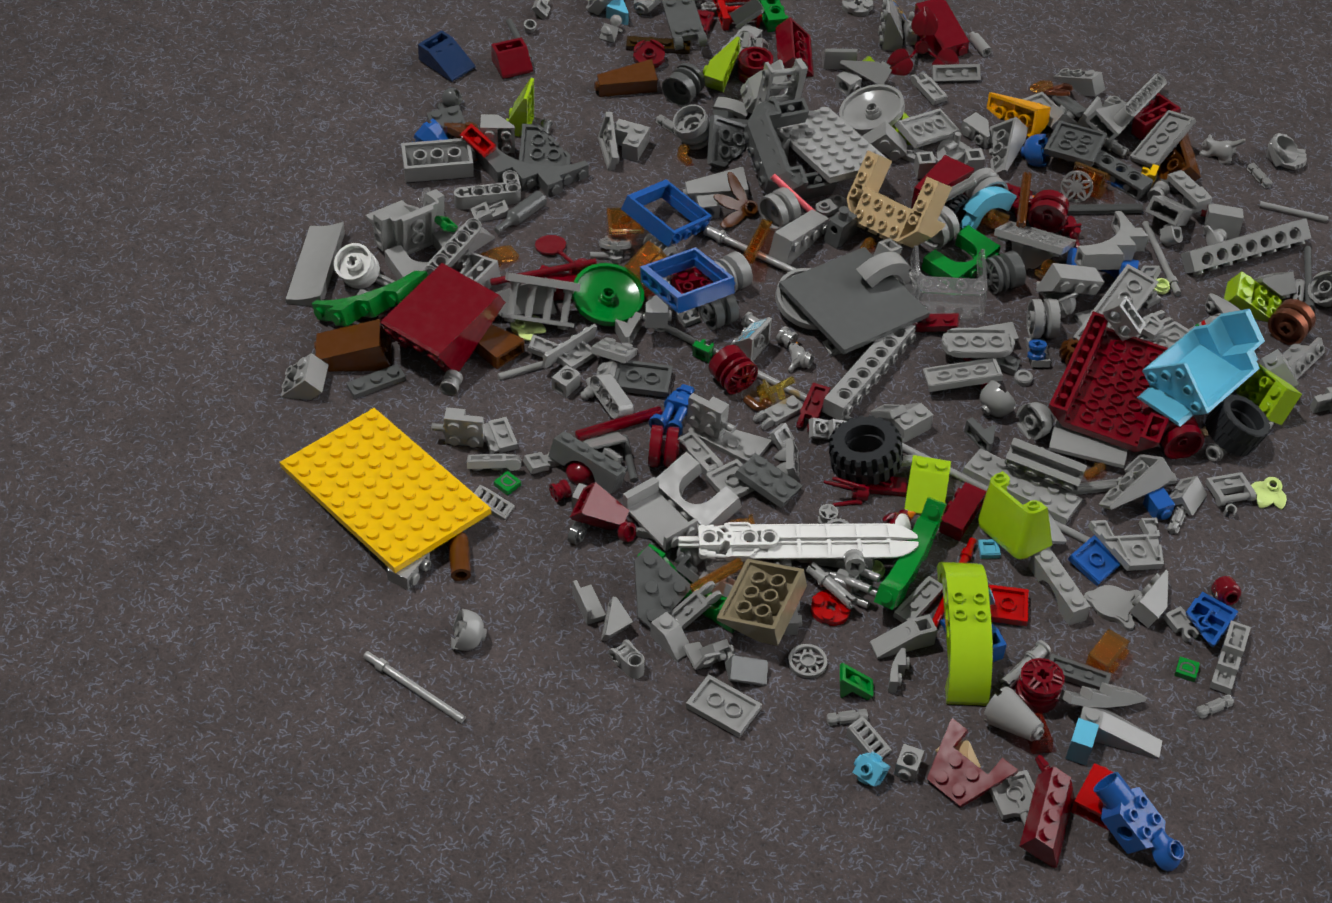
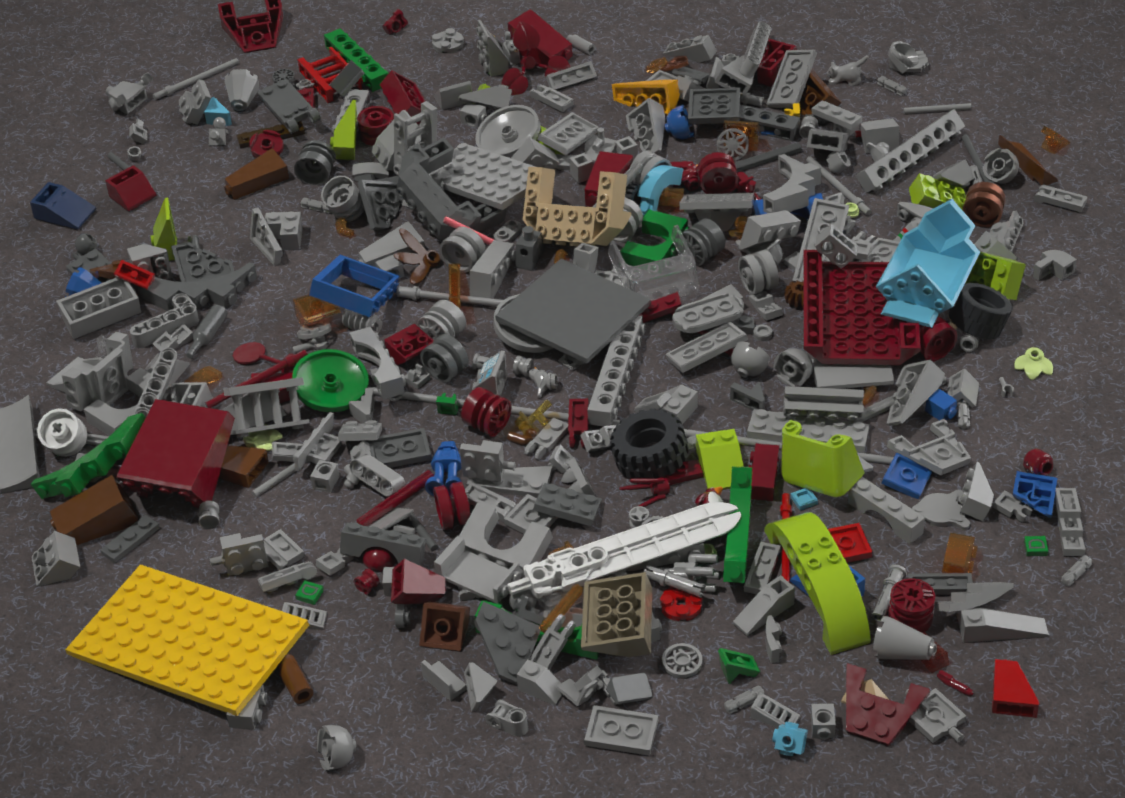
camera: 15 degrees left, 5 degrees down
green tile [434,216,458,232] -> none
dark red tile [618,522,636,542] -> none
clear orange brick [624,240,667,284] -> none
blue window [640,247,735,314] -> none
light grey slope [742,32,769,50] -> none
light grey wheel [844,549,865,575] -> none
light grey arch [856,252,912,288] -> none
light grey slope [961,112,990,149] -> none
reddish brown axle [1016,172,1032,228] -> none
dark red slope [1019,766,1074,868] -> none
blue wheel [1027,340,1047,361] -> none
medium azure slope [1065,718,1099,765] -> none
blue brick [1093,772,1184,871] -> none
light grey plate [1205,472,1256,506] -> none
none -> copper slope [419,602,470,651]

